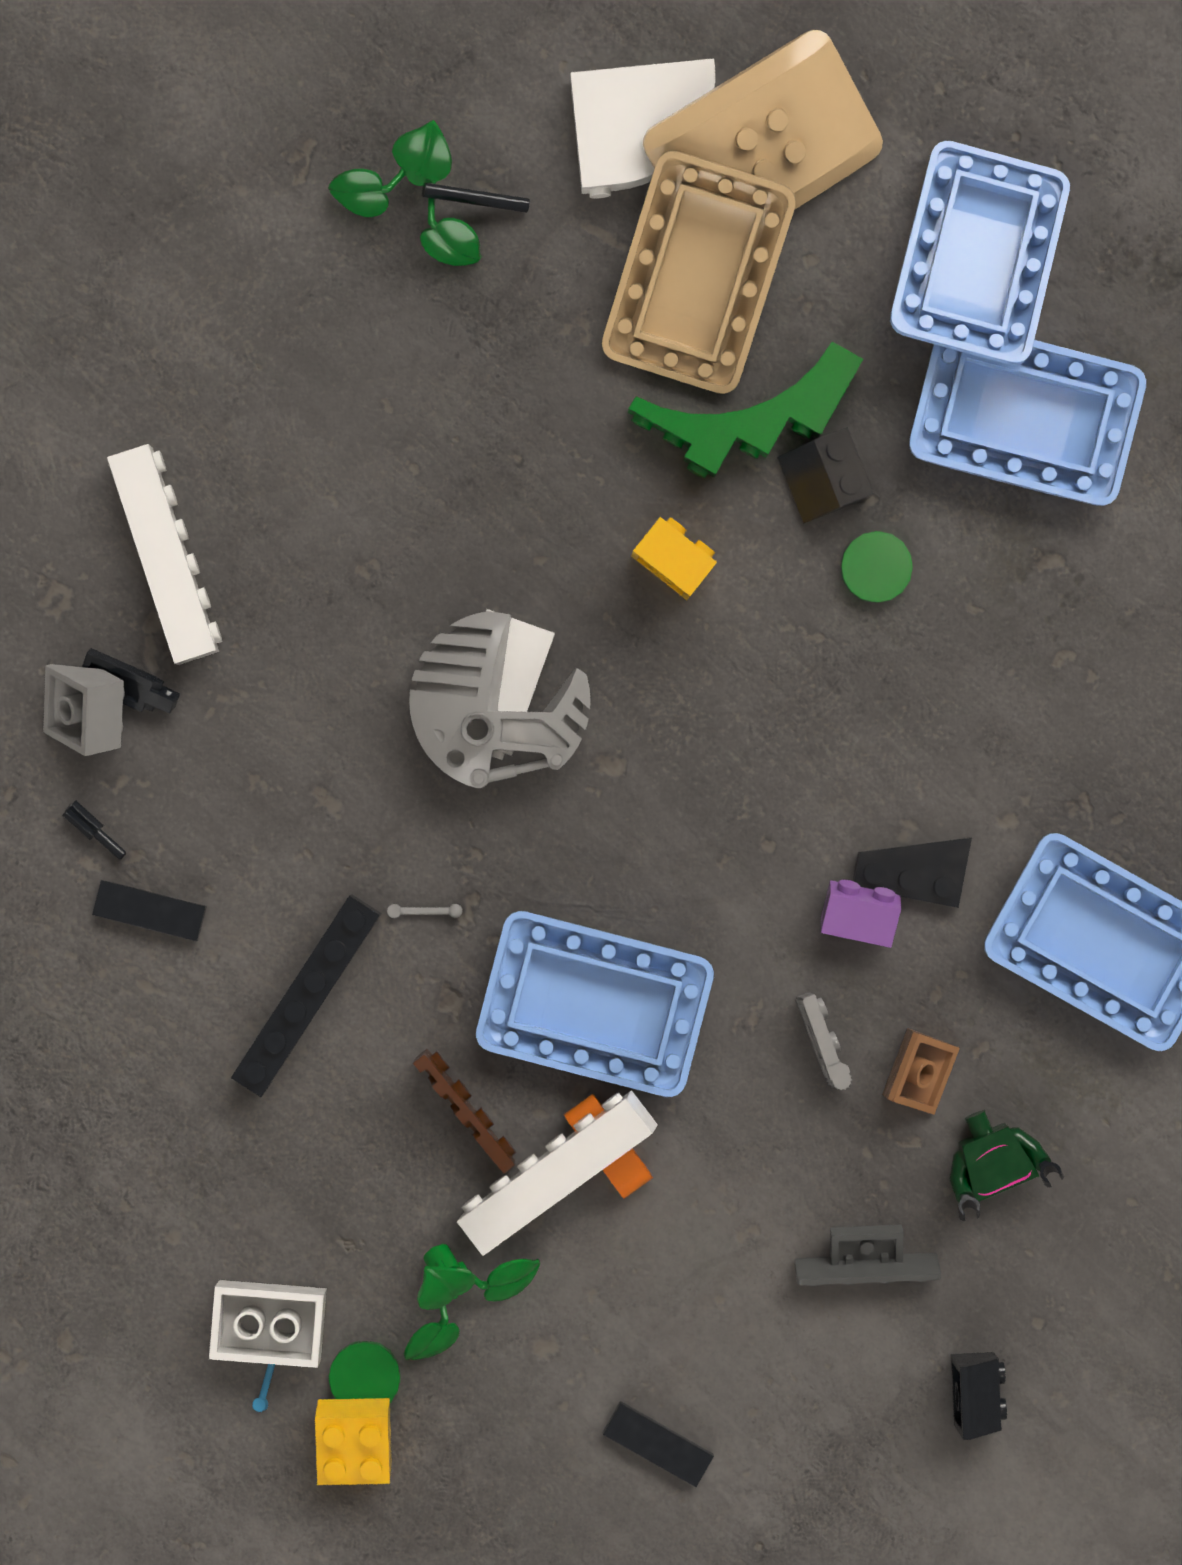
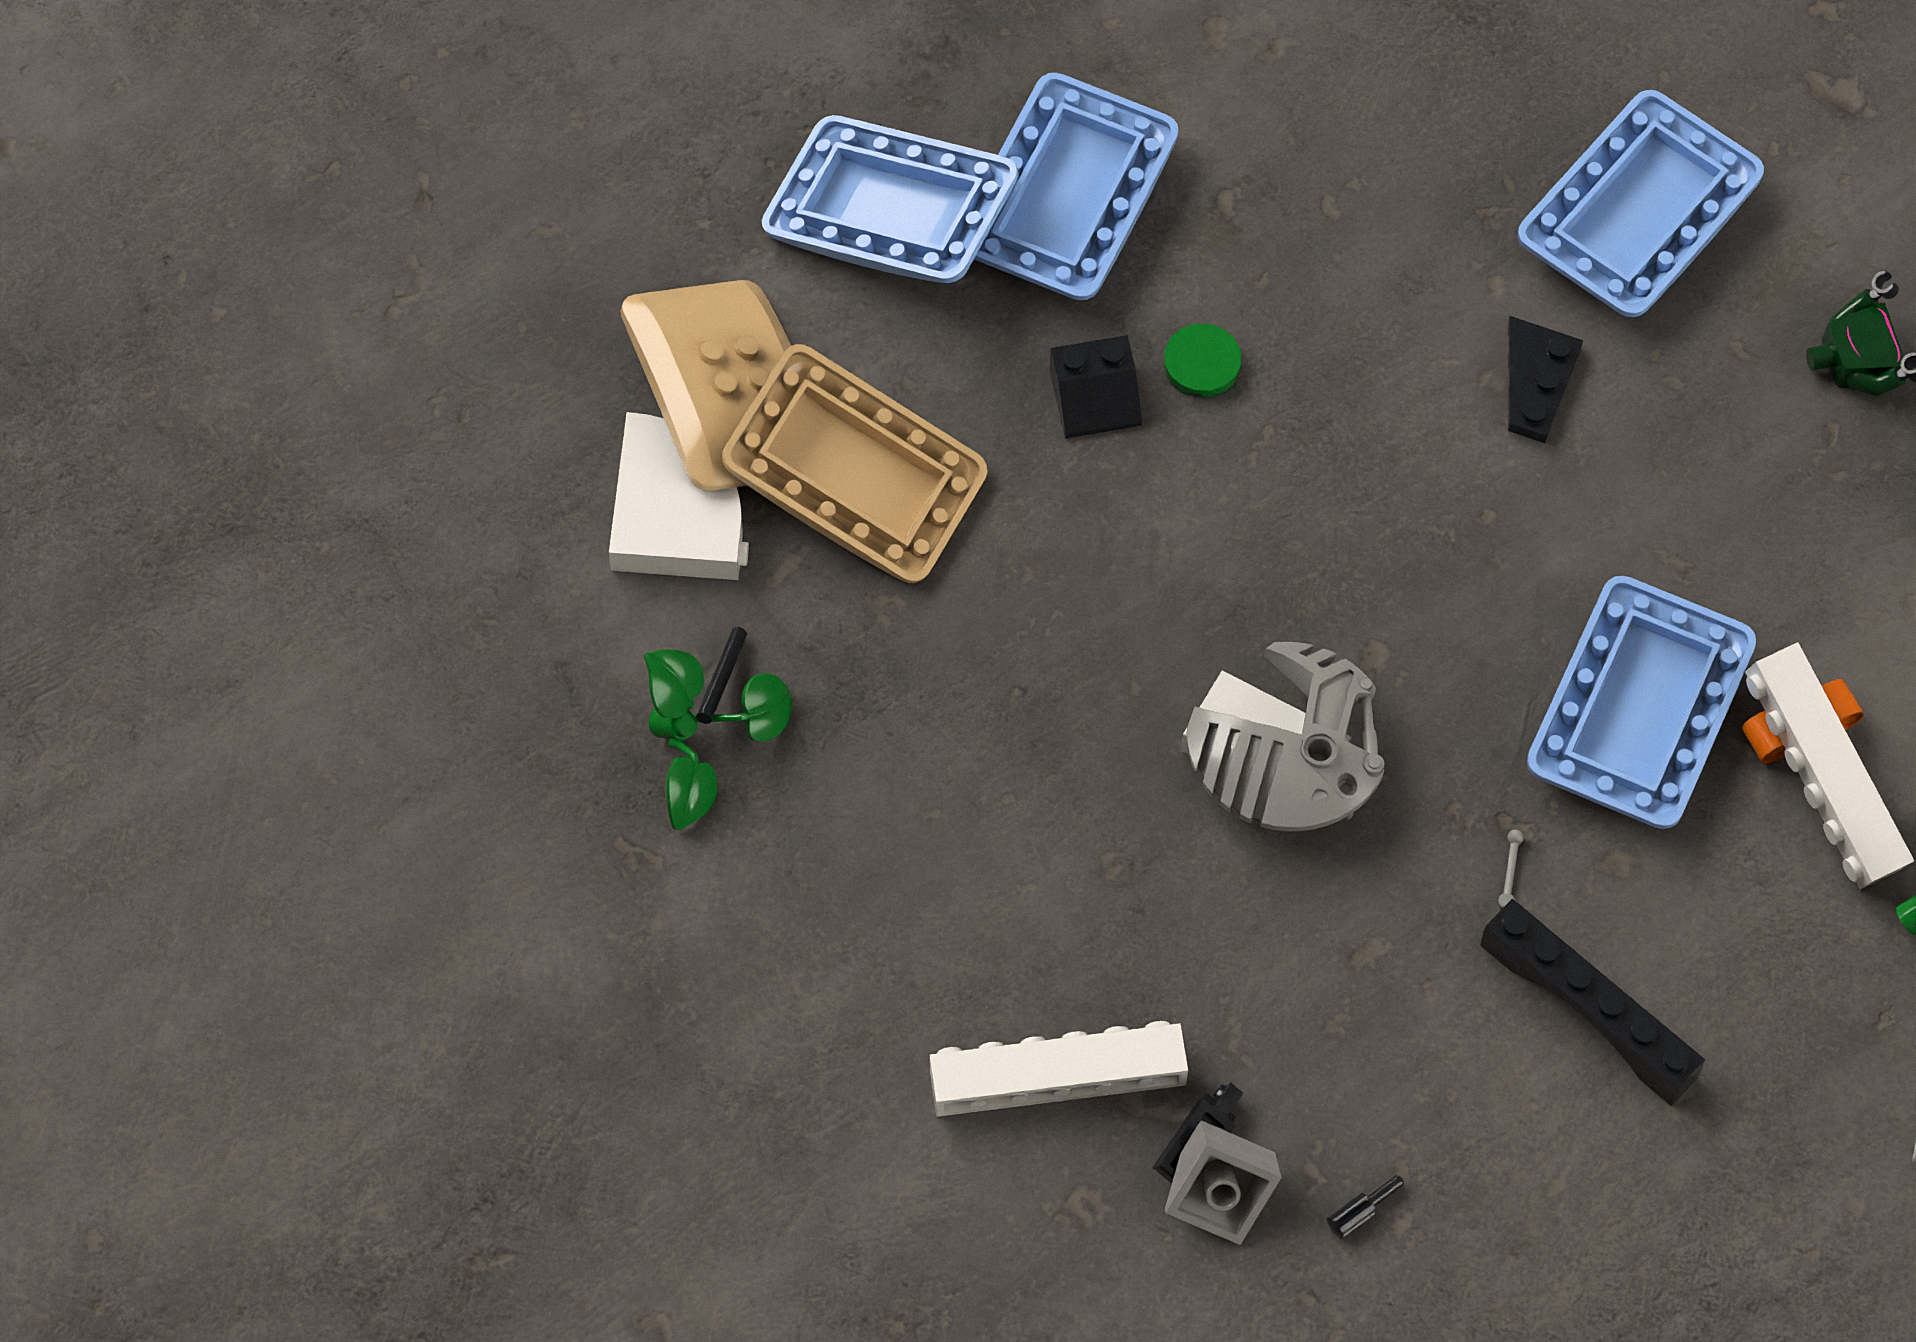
camera: 75 degrees left, 25 degrees down
black tile [92,880,207,941] -> none
reddish brown wing [413,1049,517,1173] -> none
green arch [628,342,863,479] -> none
yellow brick [631,517,717,600] -> none
light grey hinge [796,992,852,1090] -> none
medium lavender brick [821,880,901,948] -> none
medium nougat slope [882,1028,960,1115] -> none

